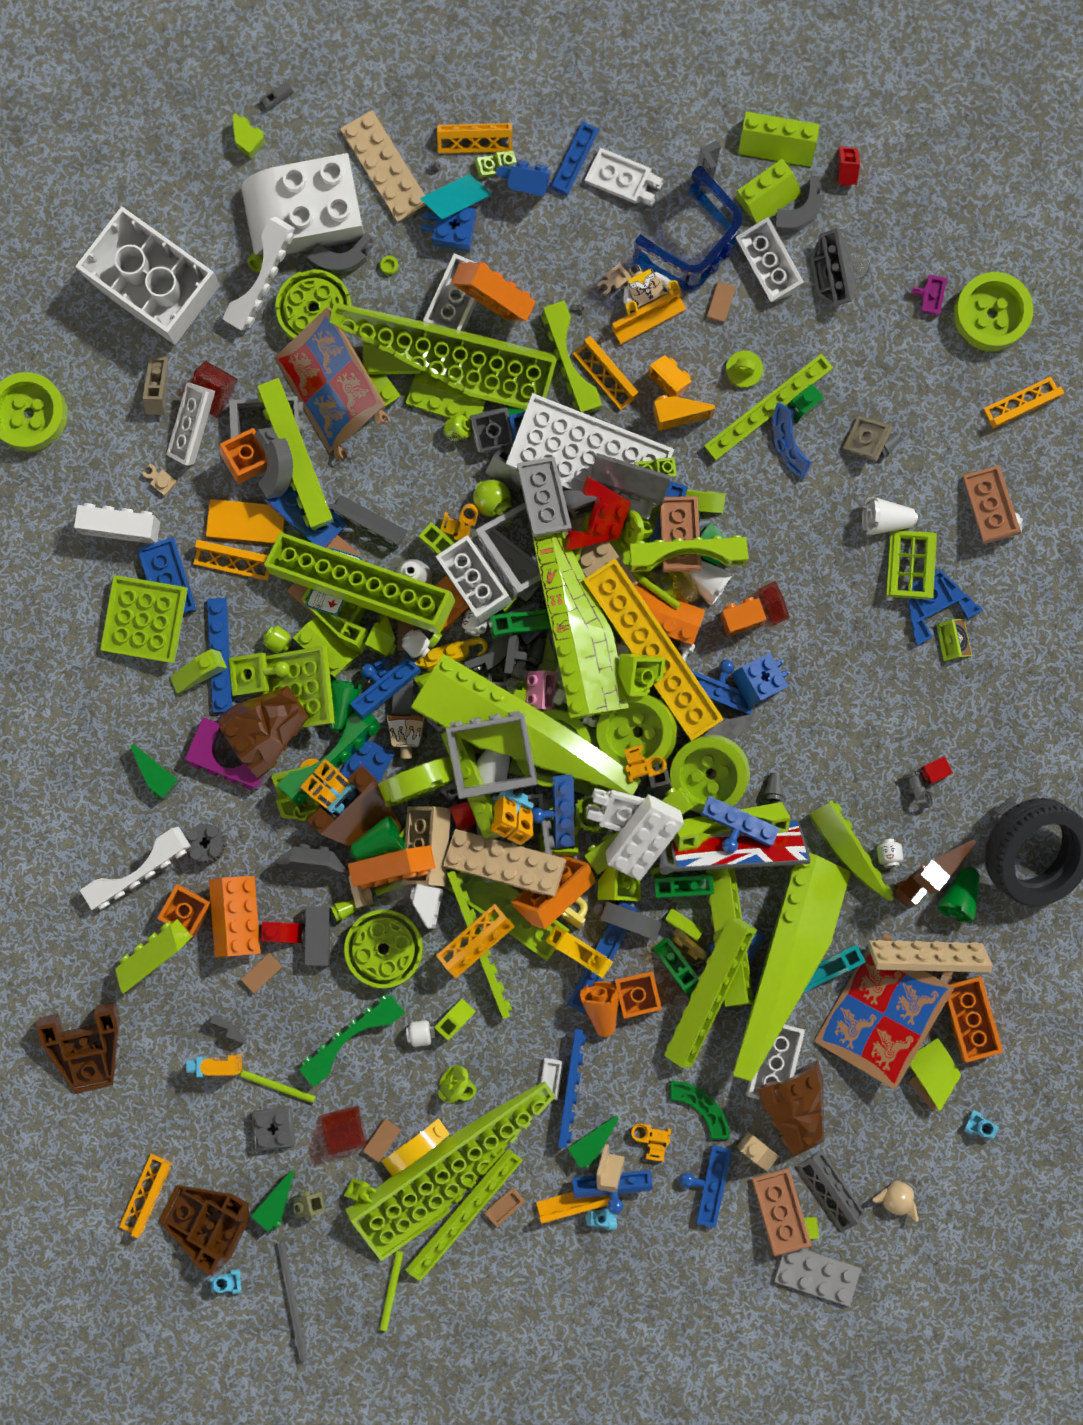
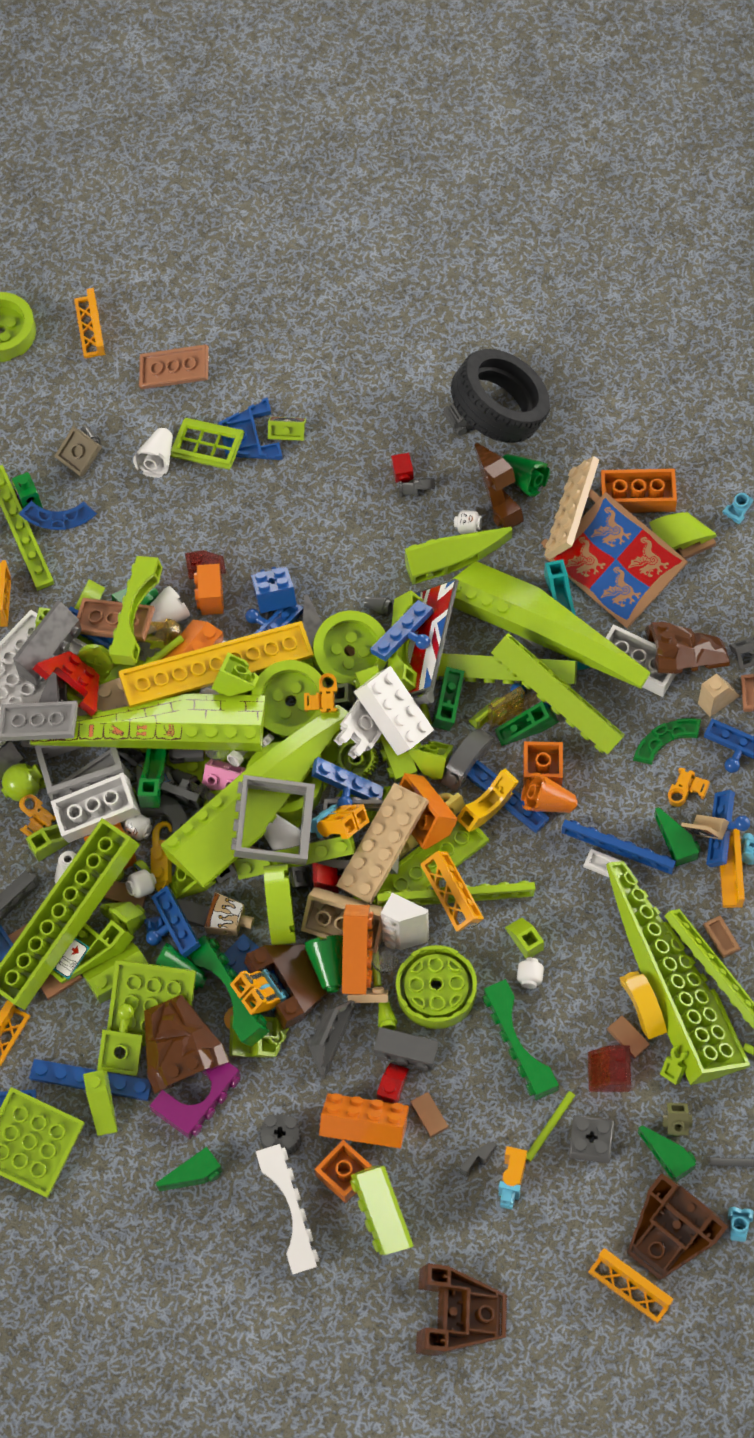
camera: 70 degrees left, 20 degrees down
lime head [262,625,291,654] -> none
lime tile [438,1064,476,1104] -> none

